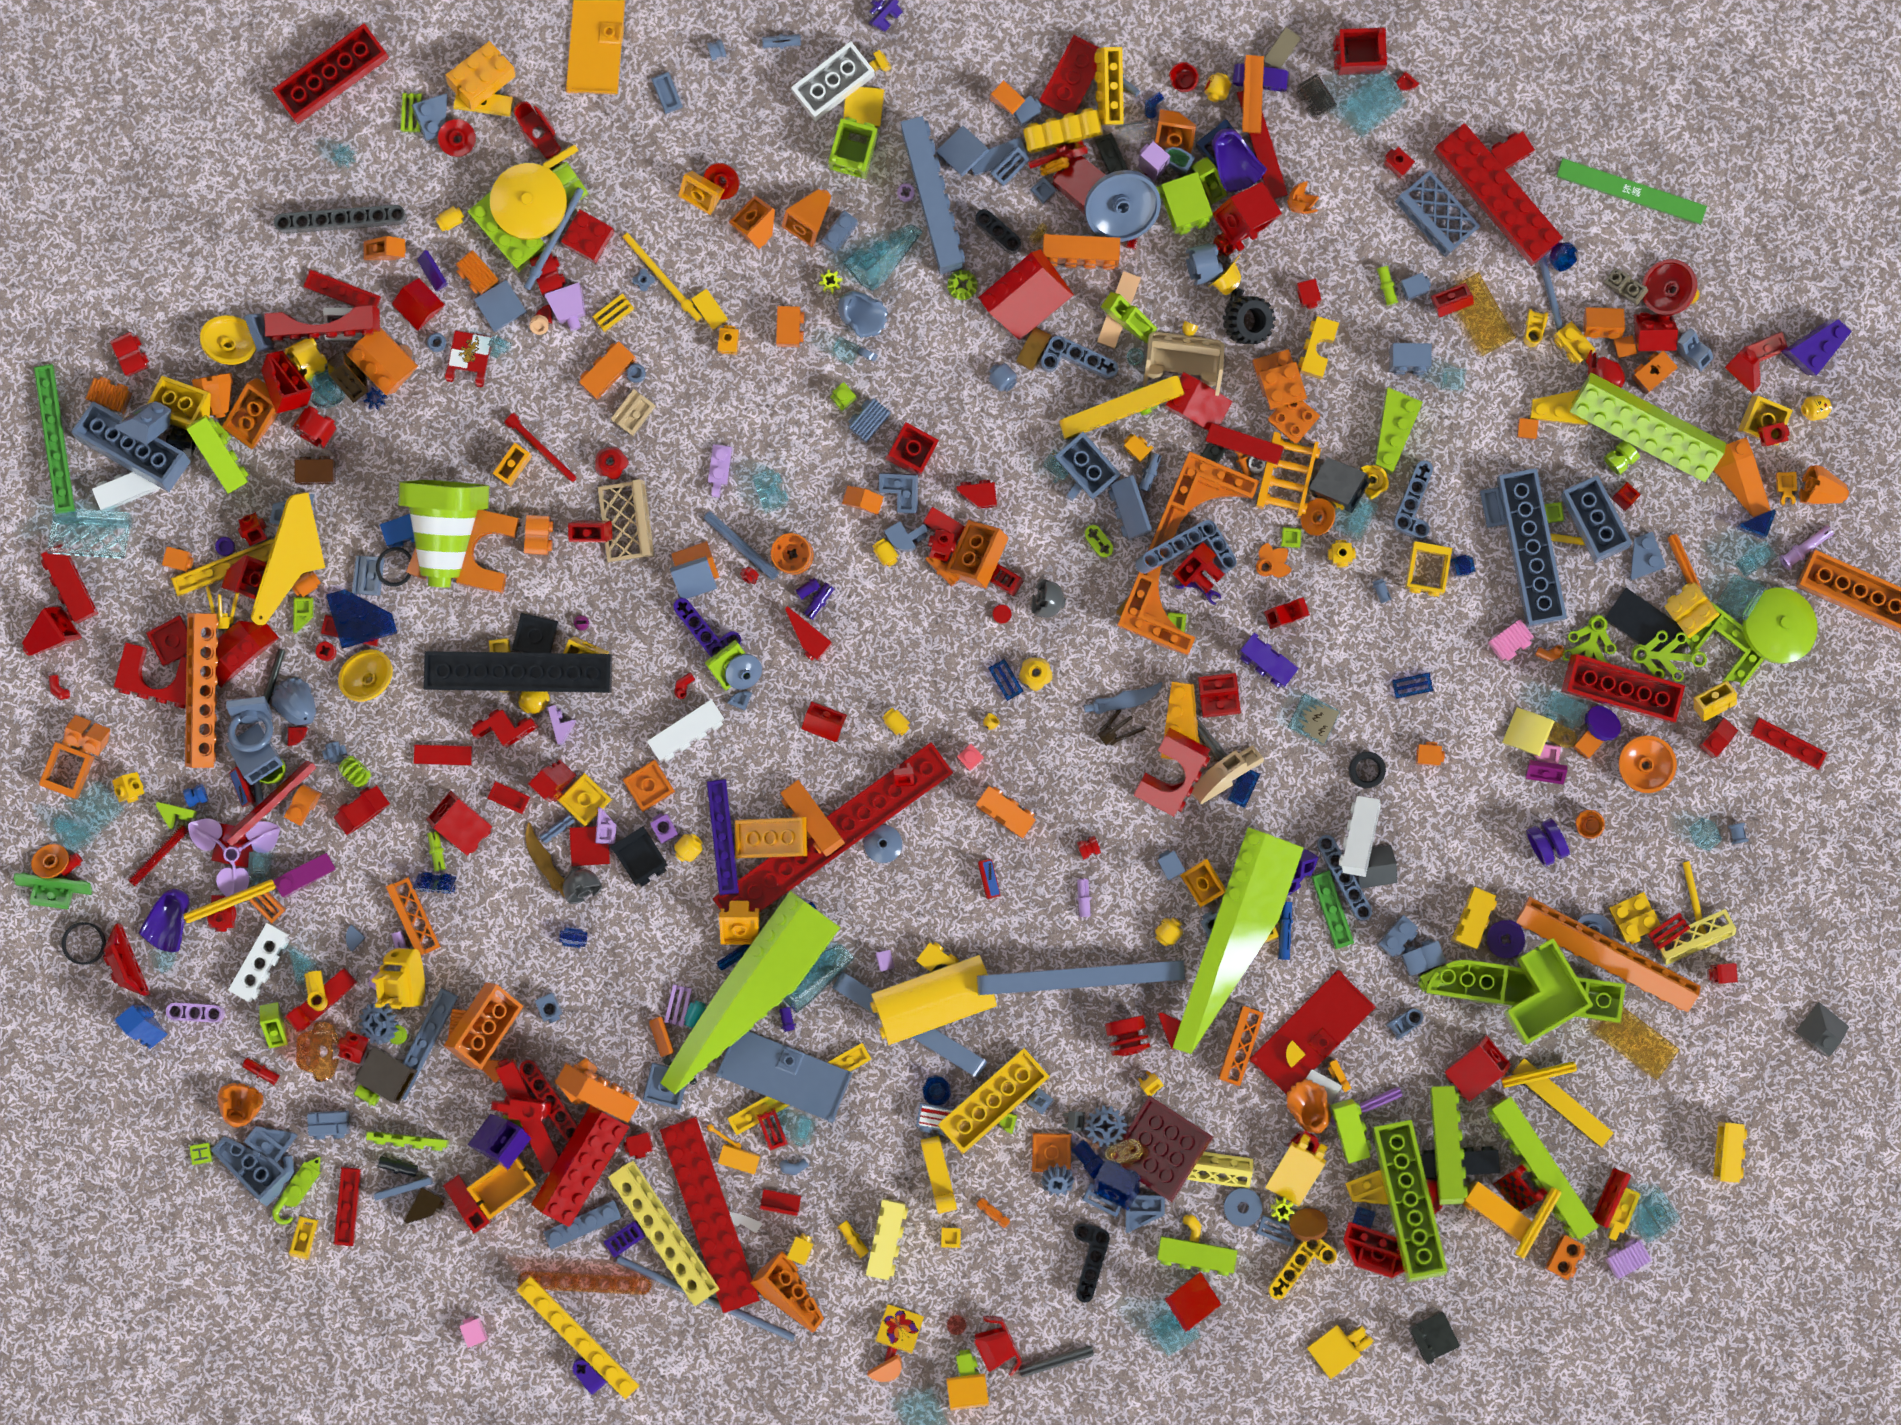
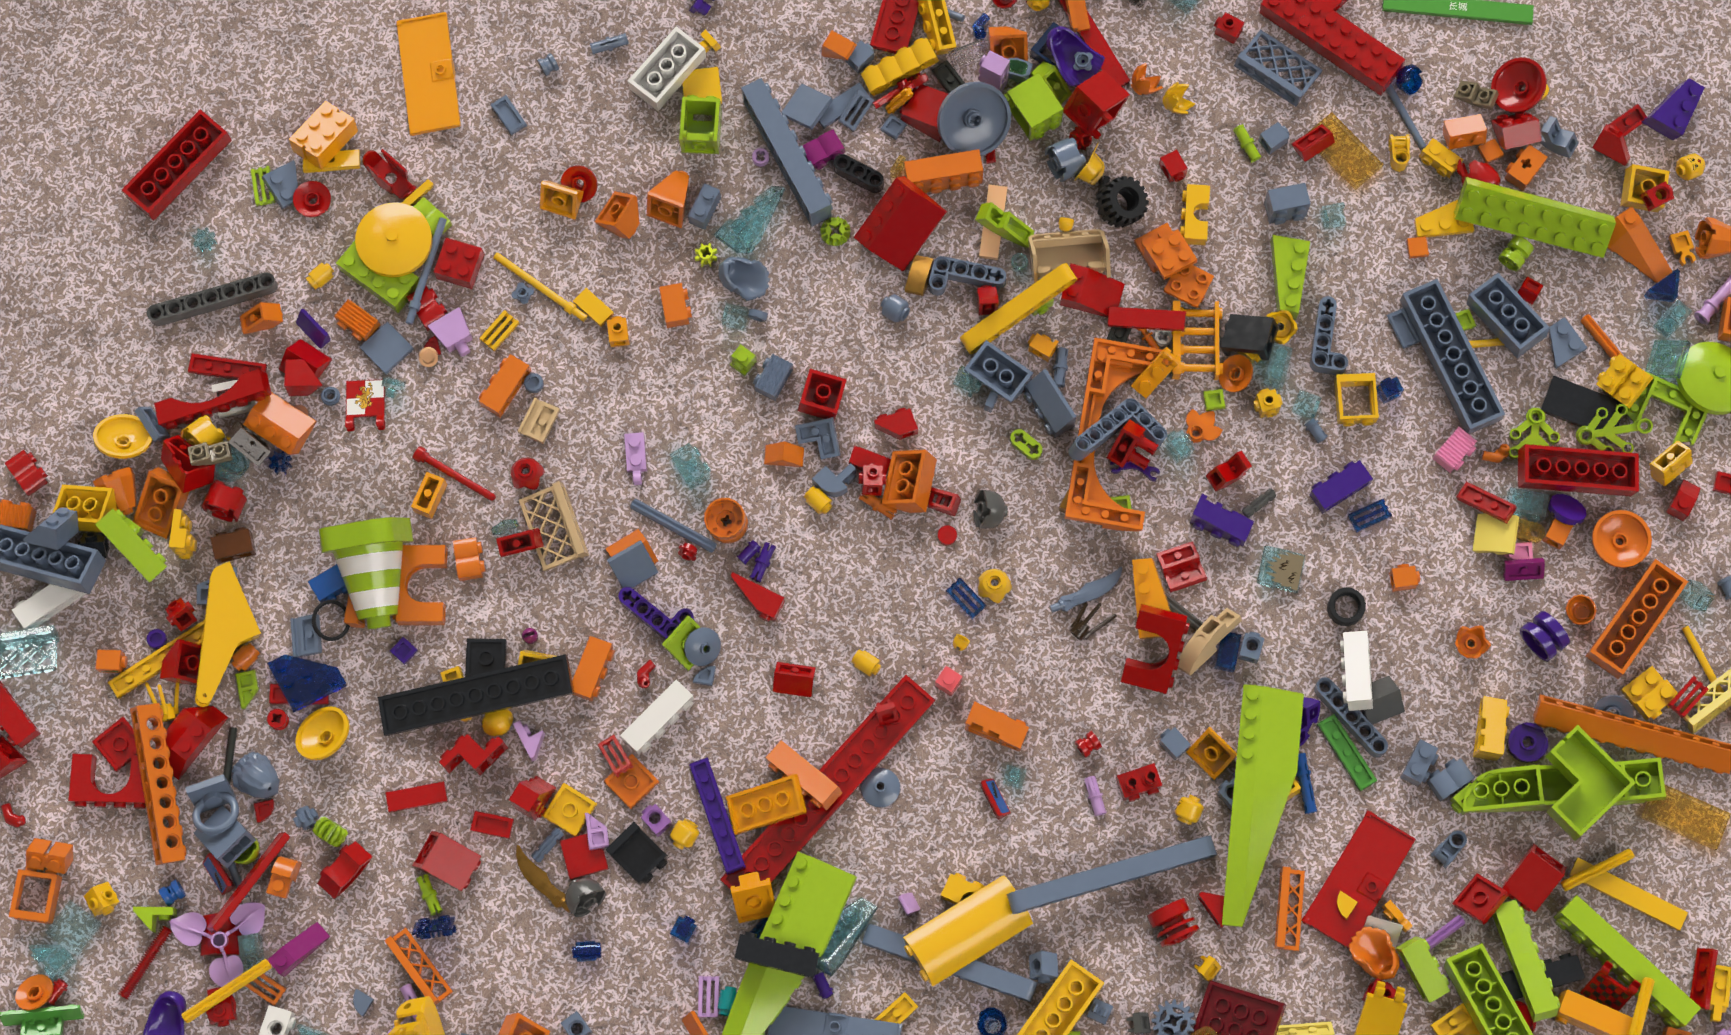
camera: 10 degrees left, 10 degrees down
none -> yellow plate [169,509,197,560]
none -> dark tan slope [188,441,233,466]
none -> red slope [284,359,323,396]
none -> dark purple tile [390,637,418,665]
none -> clear light blue tile [491,519,519,536]
none -> orange brick [572,636,615,701]
none -> red tile [598,734,634,778]
none -> clear blue brick [670,915,698,946]
none -> black brick [734,931,820,978]
none -> magenta brick [803,129,845,170]
none -> red slope [977,285,999,315]
none -> clear light blue tile [1002,765,1027,790]
none -> sand blue brick [1029,950,1058,984]
none -> sand blue plate [1073,52,1093,71]
none -> red brick [1116,763,1162,802]
none -> light orange plate [1131,347,1181,398]
none -> yellow piece [1163,82,1195,114]
none -> clear light blue brick [1164,430,1194,463]
none -> sand blue brick [1238,632,1264,664]
none -> dark grey axle [1242,488,1276,518]
none -> clear light blue panel [1292,390,1322,419]
none -> dark purple brick [1309,460,1373,514]
none -> red tile [1452,873,1509,925]
none -> orange piece [1455,625,1491,659]
none -> red tile [1456,482,1517,524]
none -> orange brick [1585,559,1688,679]

